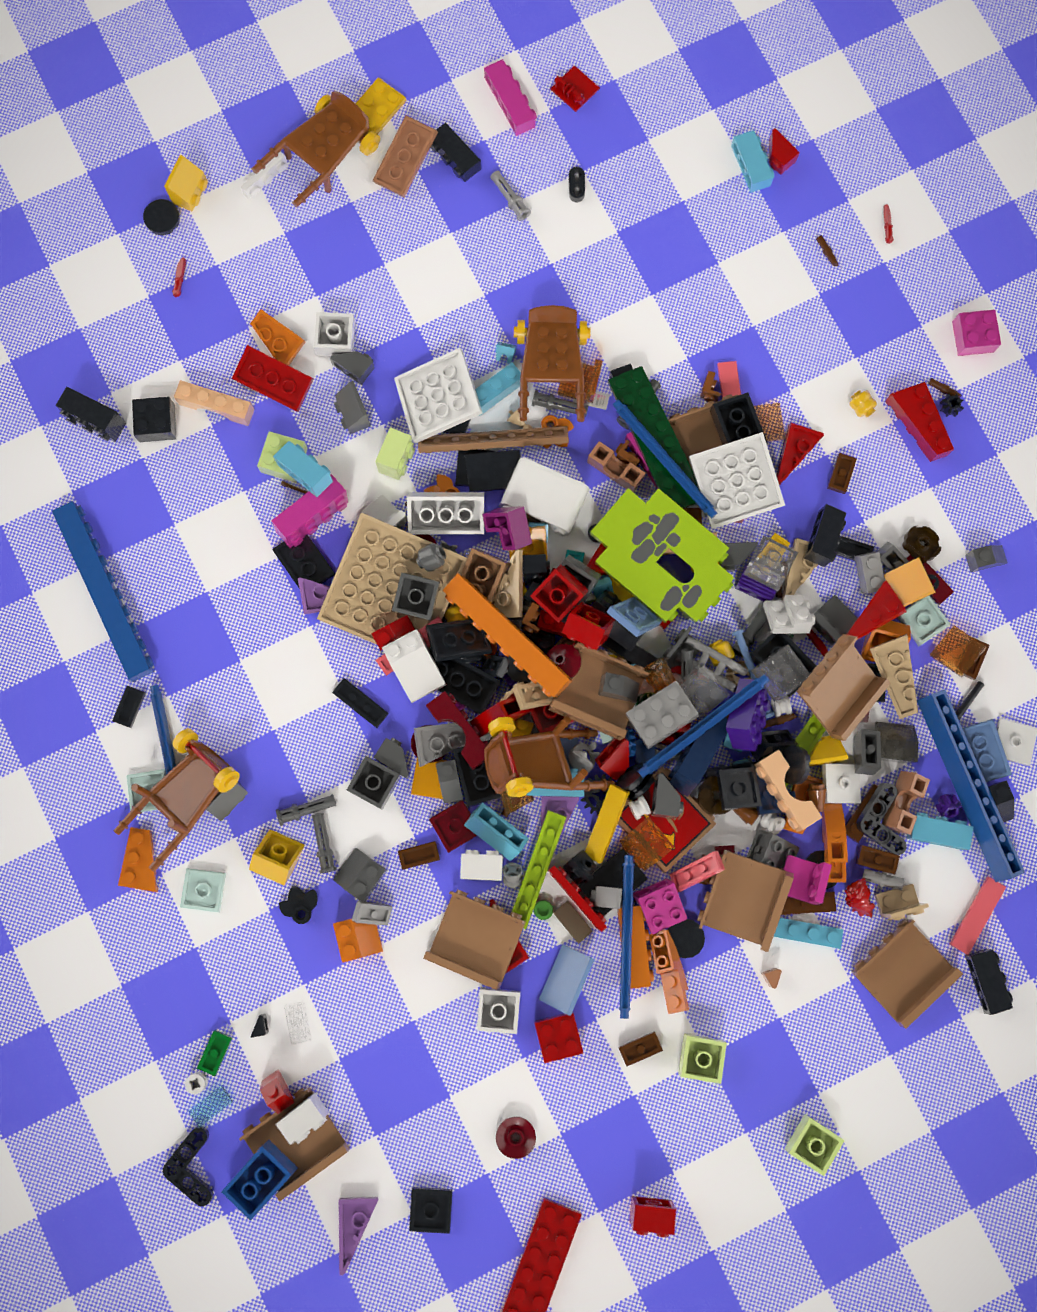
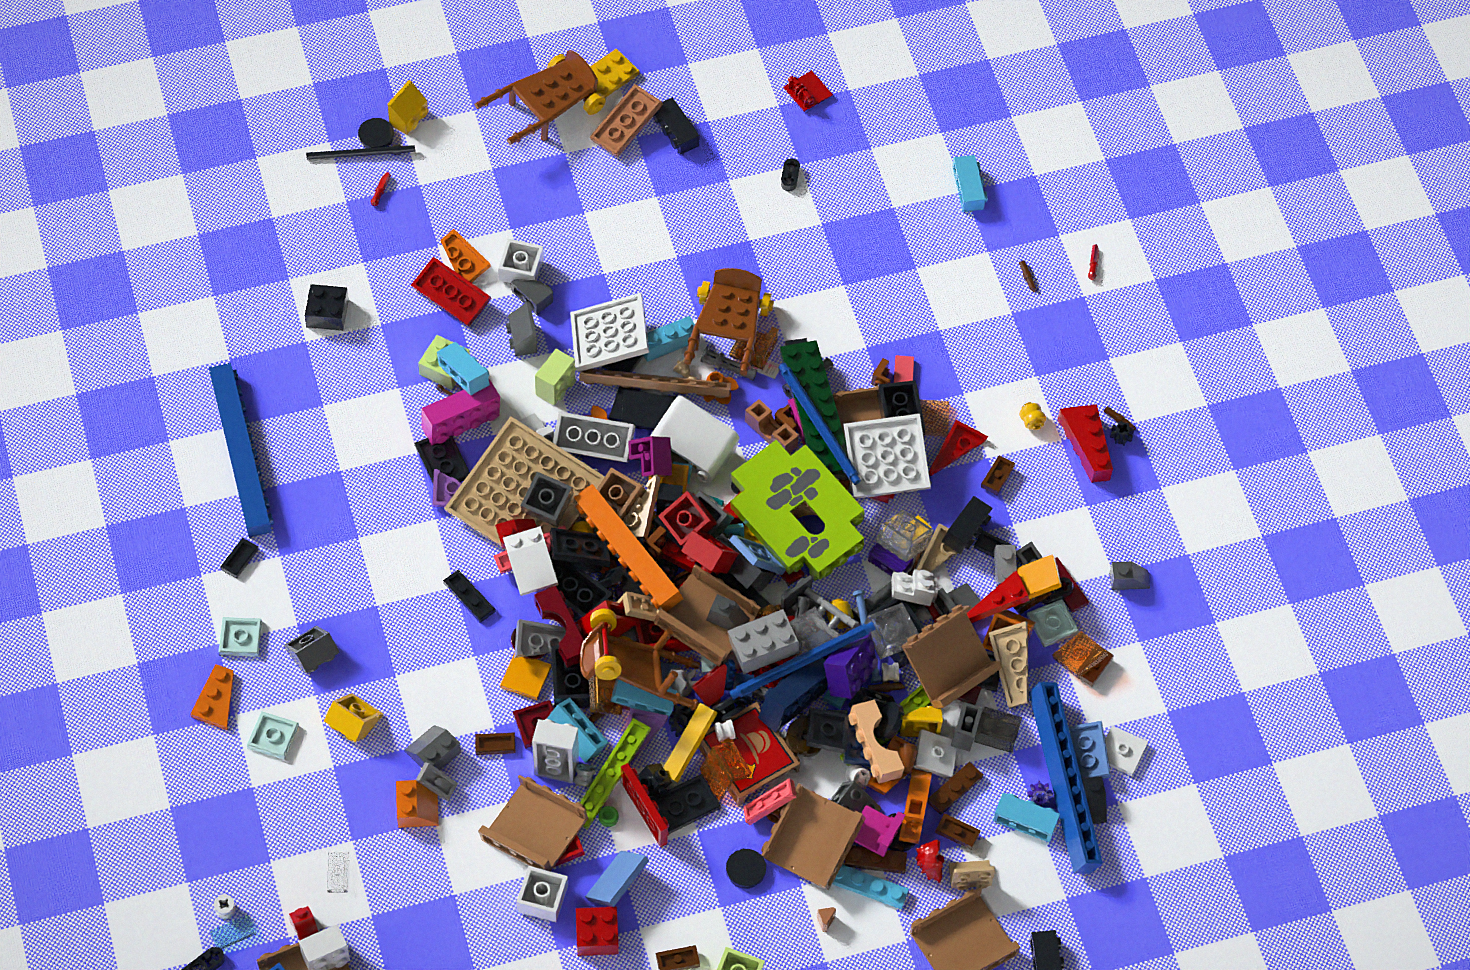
camera: 10 degrees right, 20 degrees down
black brick [55,386,127,442] -> none
dark orange piece [113,728,240,872] -> none
blue piece [150,685,189,836] -> none
light nougat arch [174,380,255,426] -> none
green plate [196,1030,233,1077] -> none
white plate [240,151,288,200] -> none
black slope [251,1013,269,1038] -> none
dark grey pin [276,794,337,826] -> none
black plate [279,886,318,924] -> none
dark grey pin [311,813,337,874] -> none
dark grey brick [346,756,401,810] -> none
dark grey slope [374,737,410,780] -> none
dark grey head [416,543,446,572] -> none
dark grey slope [436,760,463,804] -> none
dark pink brick [484,59,537,136] -> none
light grey pin [490,170,531,221] -> none
medium azure tile [495,342,517,363] -> none
dark red dish [546,644,582,679] -> none
dark tan slope [553,900,593,944] -> none
light grey slope [590,886,622,909] -> none
orange brick [617,905,654,989] -> none
blue piece [619,855,635,1019] -> none
dark pink bracket [633,878,687,934] -> none
orange slope [649,930,689,1014] -> none
dark grey slope [651,774,684,819] -> none
dark grey slope [719,542,758,572] -> none
dark orange cone [733,808,759,826] -> none
red slope [768,128,800,175] -> none
black beam [856,783,907,855] -> none
light grey pin [863,868,904,891] -> none
nougat arch [882,771,930,835] -> none
dark brown plate [902,525,942,563] -> none
coral tile [949,877,1006,955] -> none
dark pink brick [952,309,1001,356] -> none
black bar [955,681,985,720] -> none
none -> black bar [306,144,416,160]

